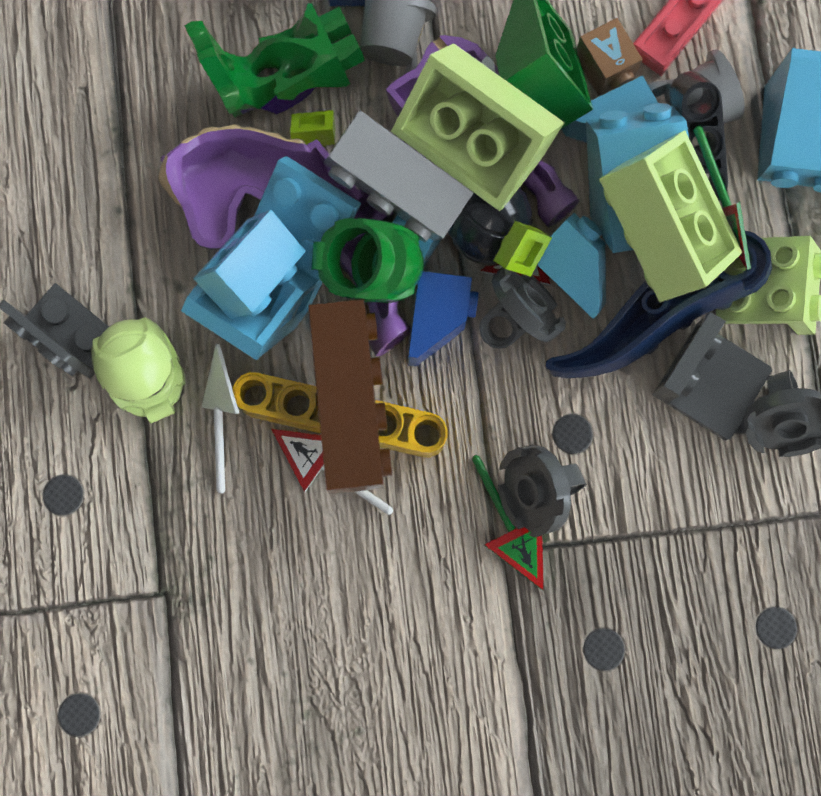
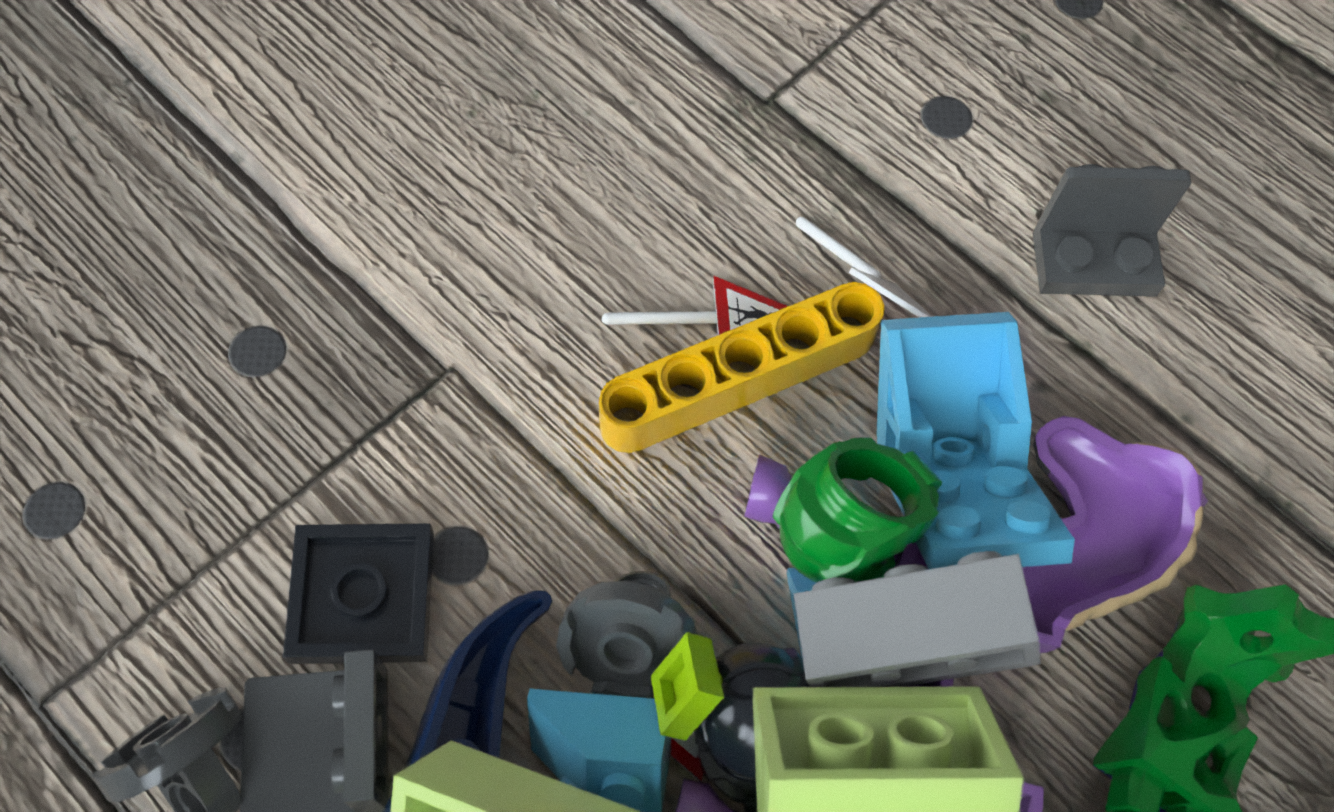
camera: 140 degrees right, 15 degrees down
yellowish green helmet [91,317,186,423] -> none
medium azure brick [193,210,306,319] -> none
lime plate [290,110,335,148] -> none
reddish brown brick [309,299,392,494] -> none
blue slope [408,271,479,366] -> none
piece [472,455,544,591] -> none
dark grey tile [498,444,587,537] -> none
none -> black plate [283,523,434,664]

